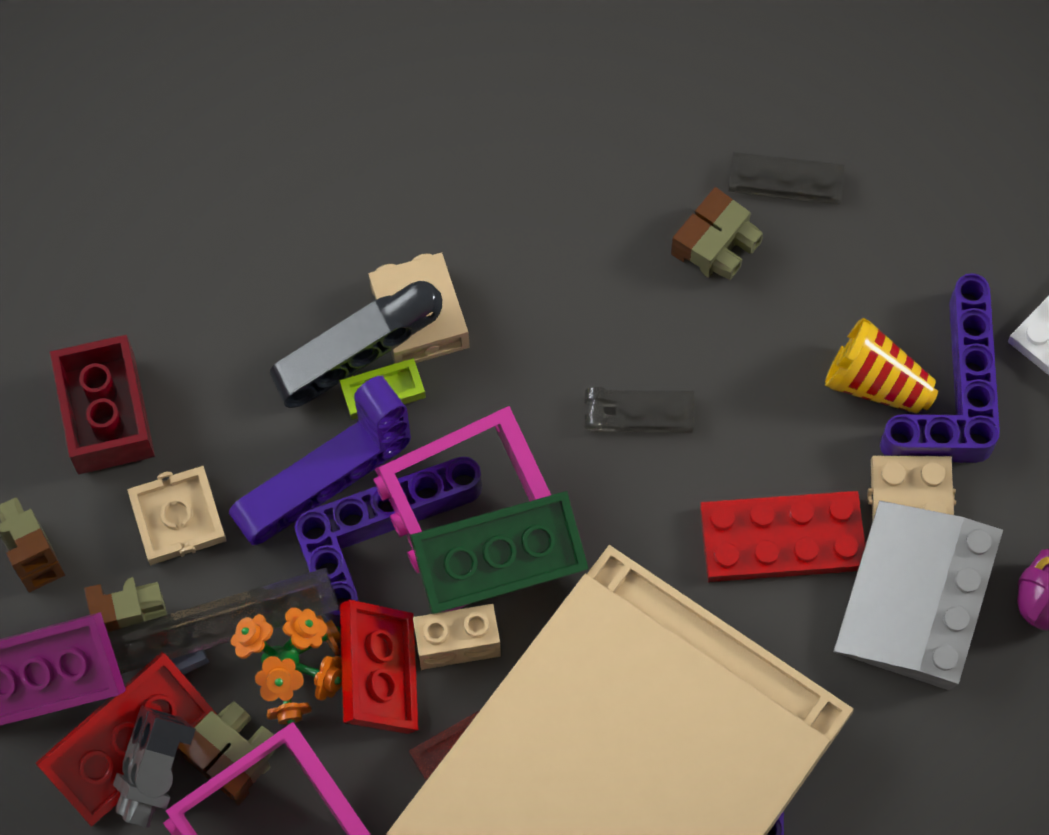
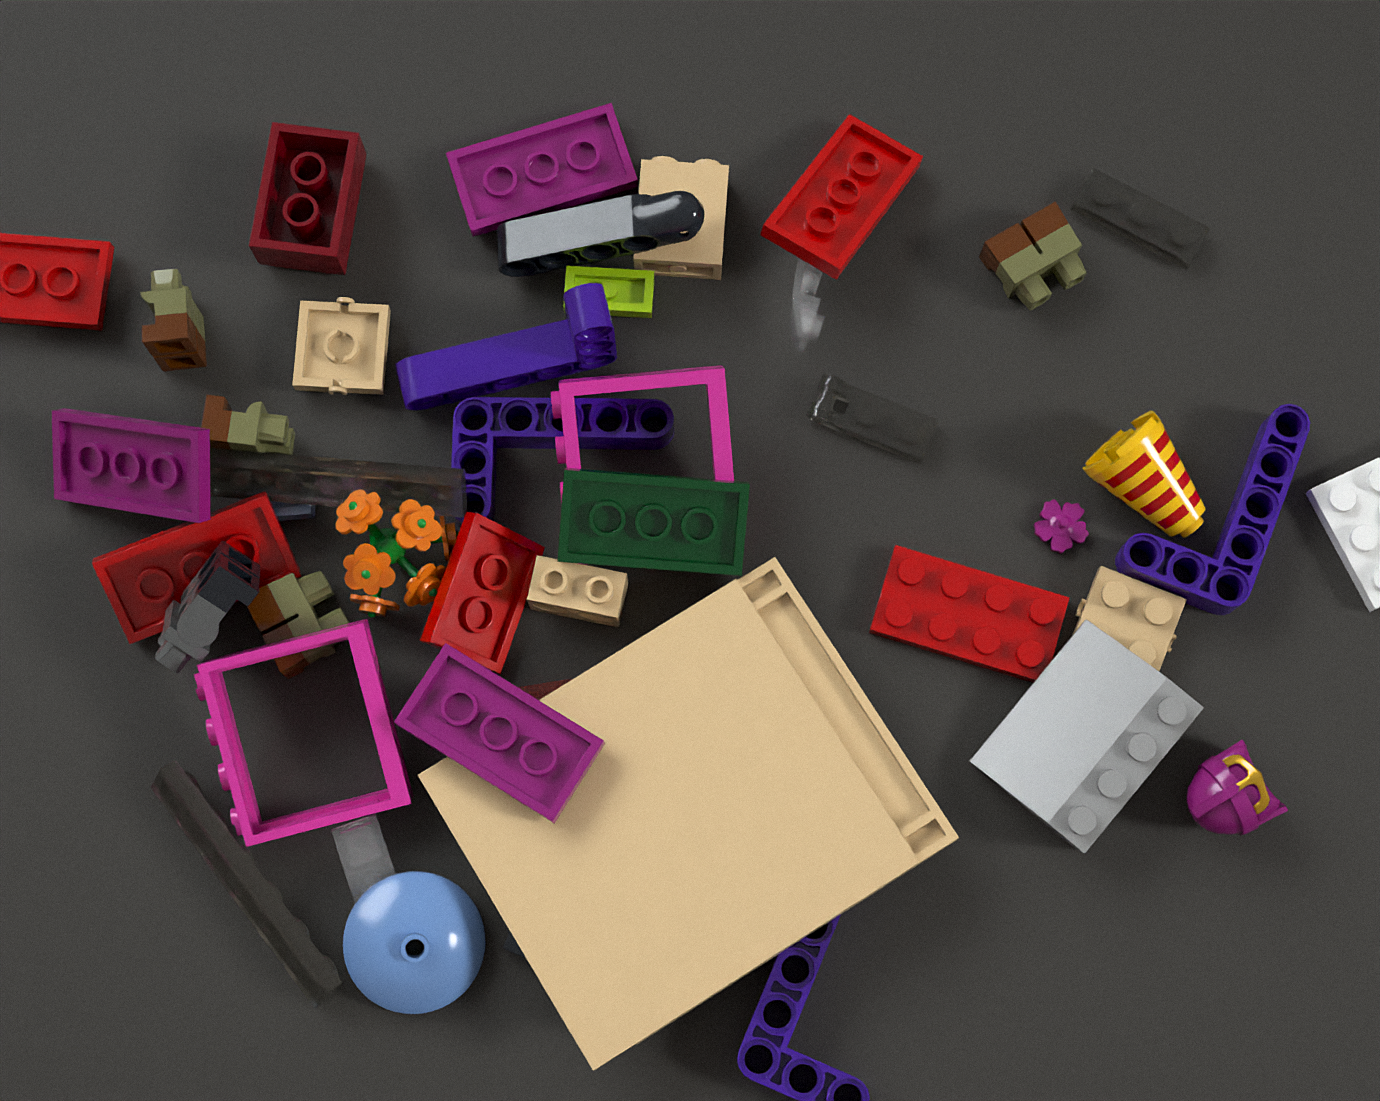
camera: 20 degrees right, 10 degrees up
none -> magenta plate [394,643,605,824]
none -> magenta plate [446,103,638,237]
none -> red plate [760,114,924,279]
none -> clear slope [791,258,825,352]
none -> magenta plant [1033,499,1089,554]

